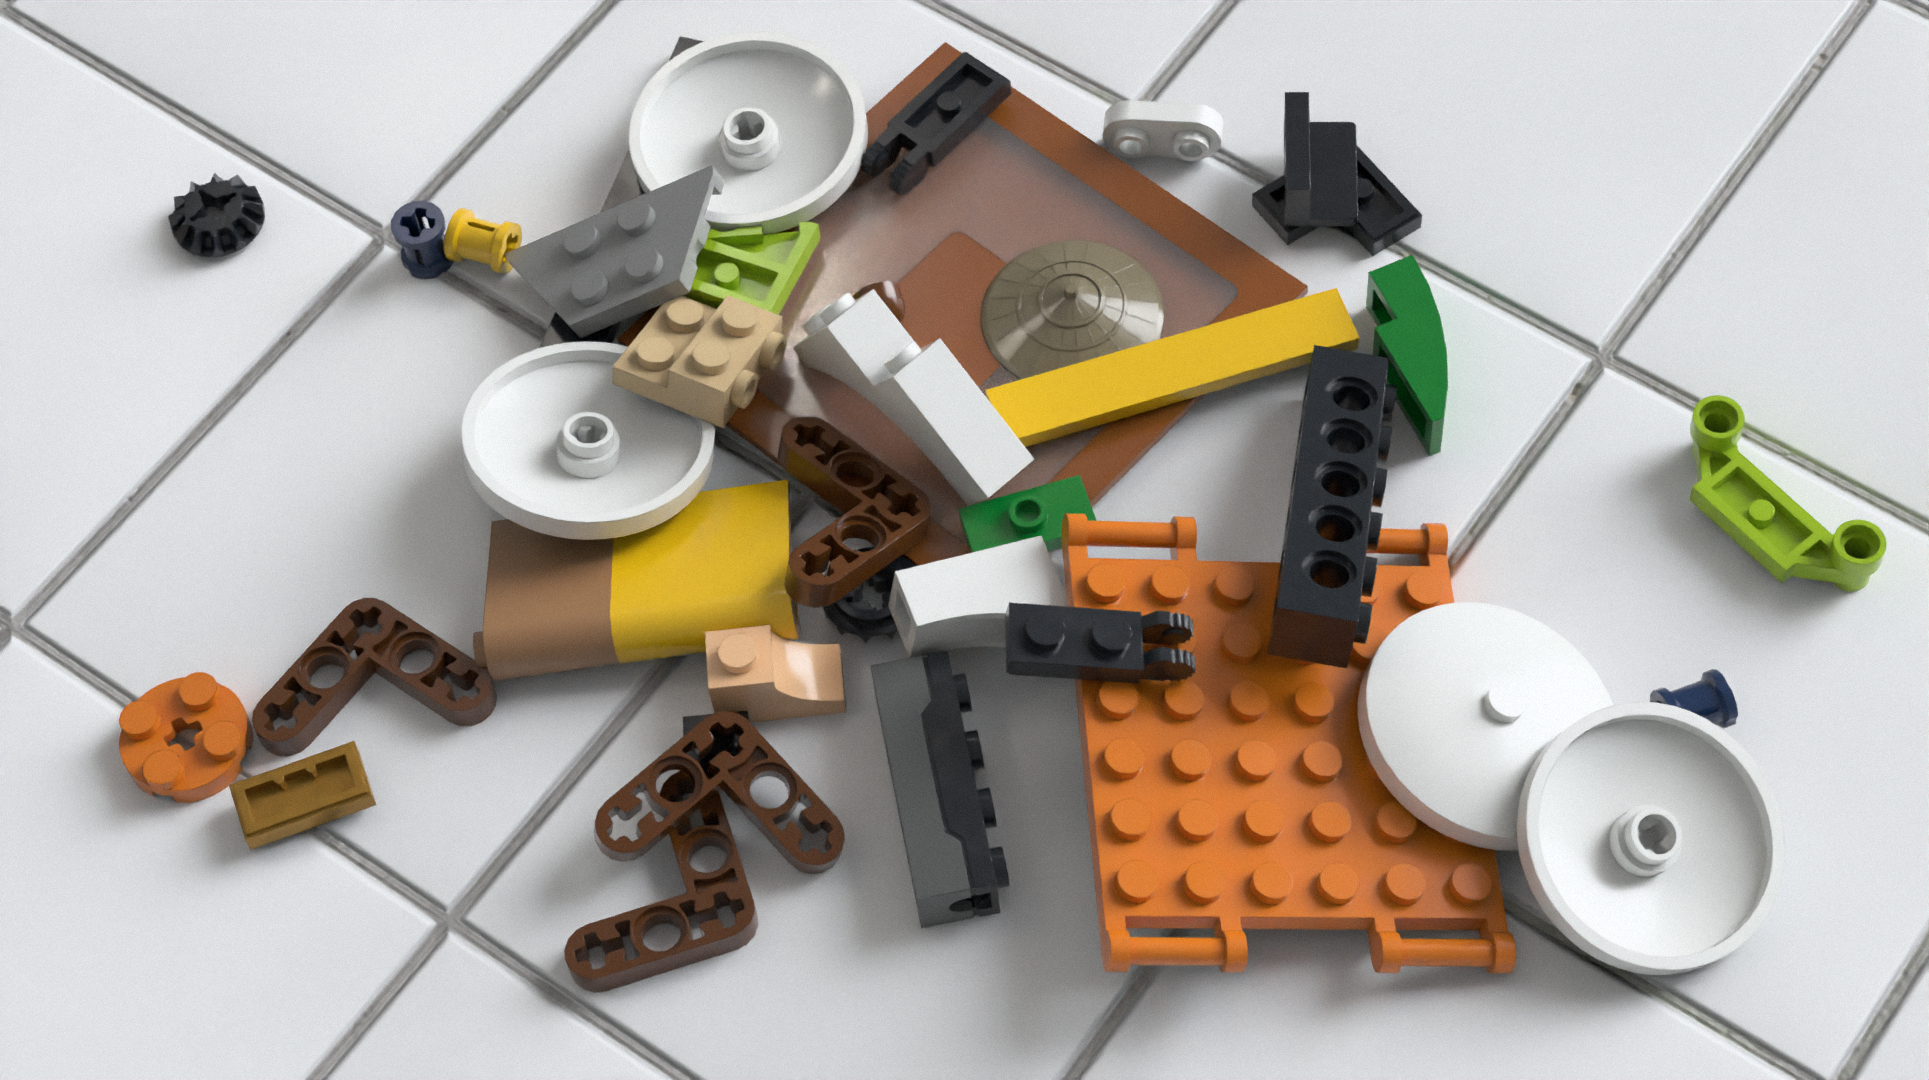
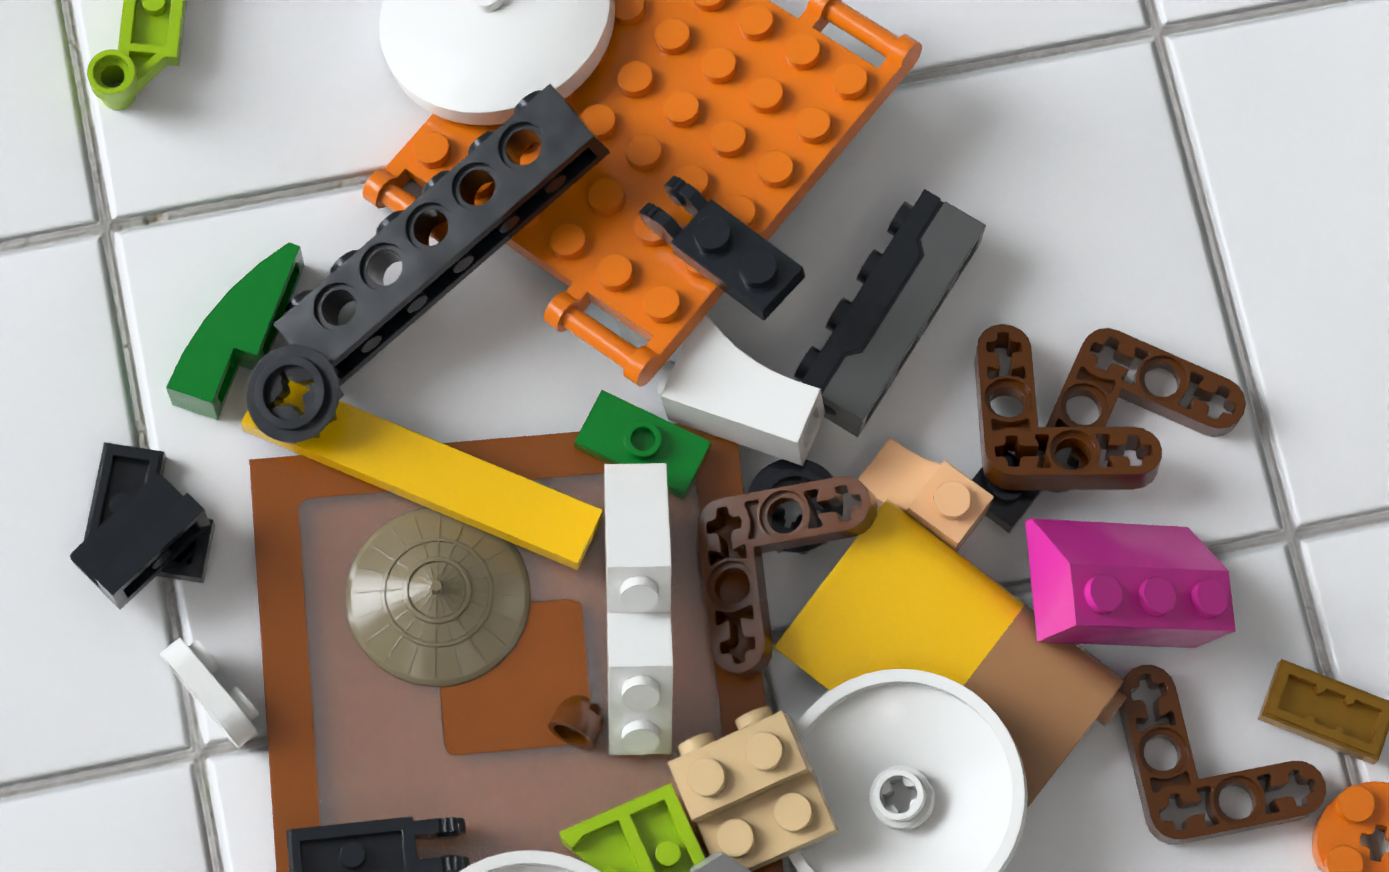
camera: 150 degrees left, 15 degrees up
none -> black gear [246,344,344,444]
none -> dark pink slope [1025,518,1236,648]

